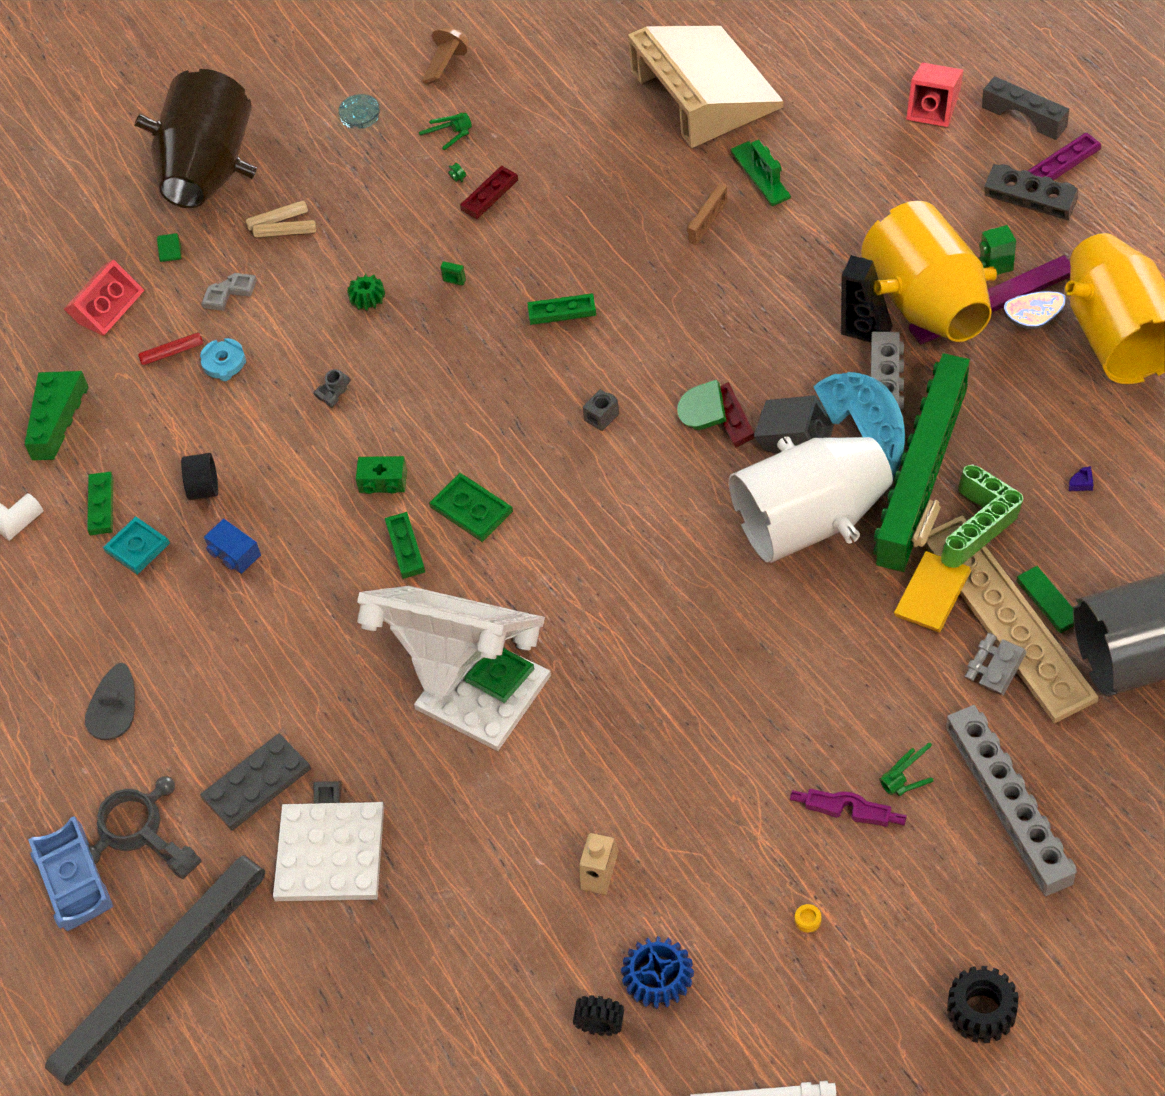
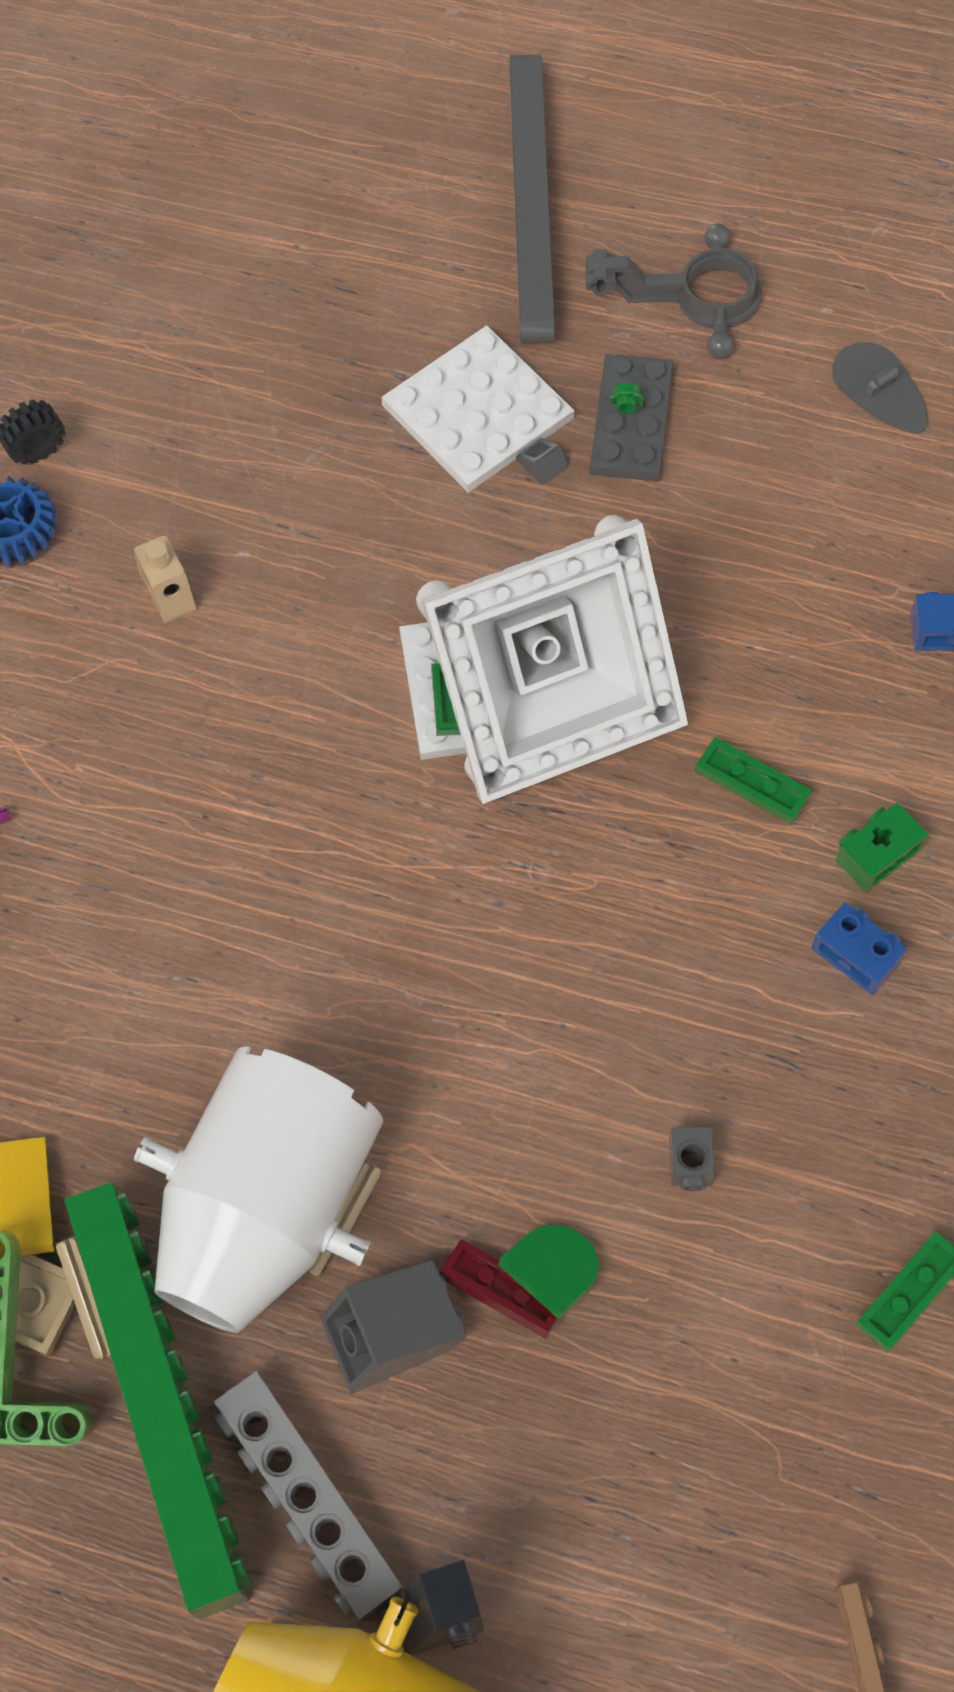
camera: 135 degrees right, 10 degrees up
medium blue piece [28,816,114,931] -> none
green tile [429,473,513,542] -> none
medium azure plate [813,372,905,480] -> none
none -> green plate [610,383,644,414]
none -> blue brick [811,902,907,996]

